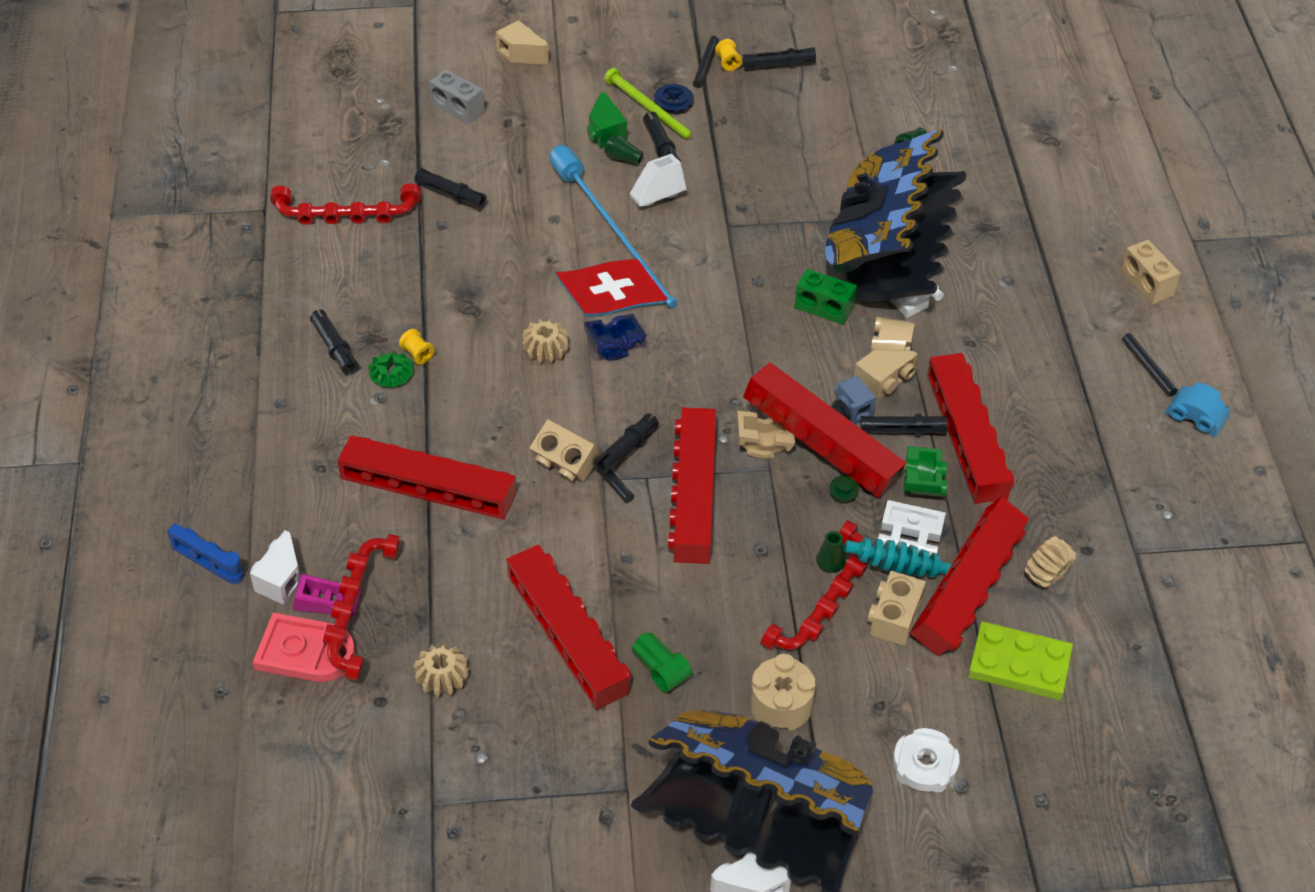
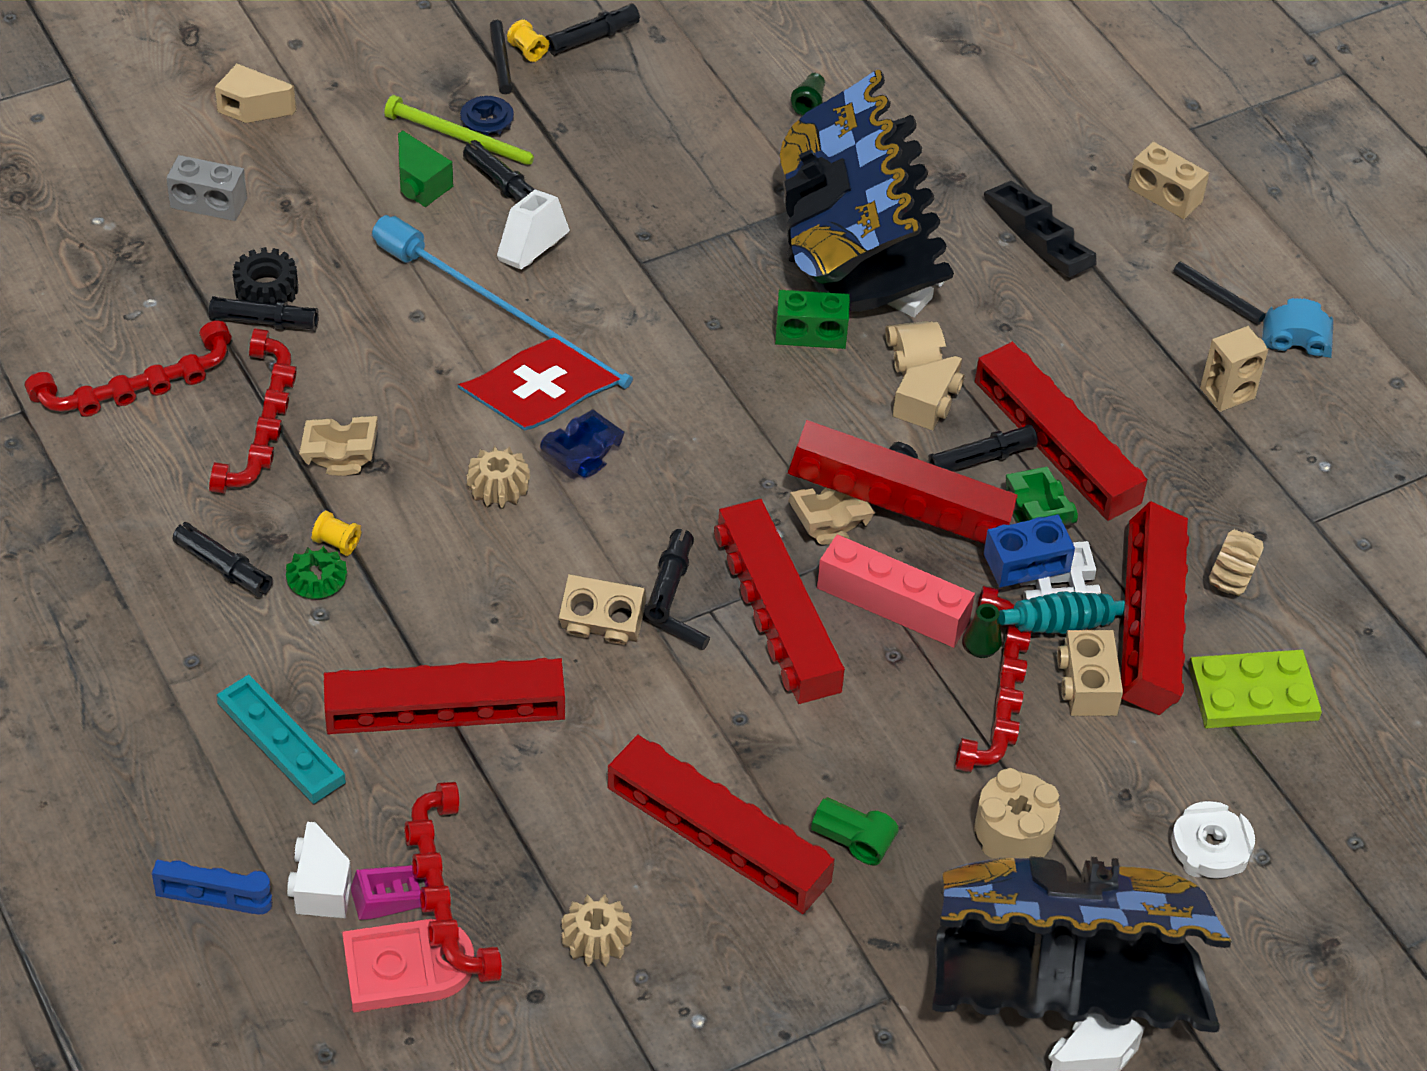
camera: 25 degrees left, 0 degrees up
dark green cone [604,135,644,165] -> none
dark green plate [829,476,859,504] -> none
sand blue brick [834,376,877,425] -> none
none -> red bar [209,328,297,494]
none -> teal plate [216,674,346,804]
none -> black tyre [233,247,298,304]
none -> tan cylinder [299,416,378,476]
none -> coral brick [817,534,975,648]
none -> black slope [984,181,1097,277]
none -> blue brick [984,514,1075,588]
none -> tan brick [1200,326,1268,412]

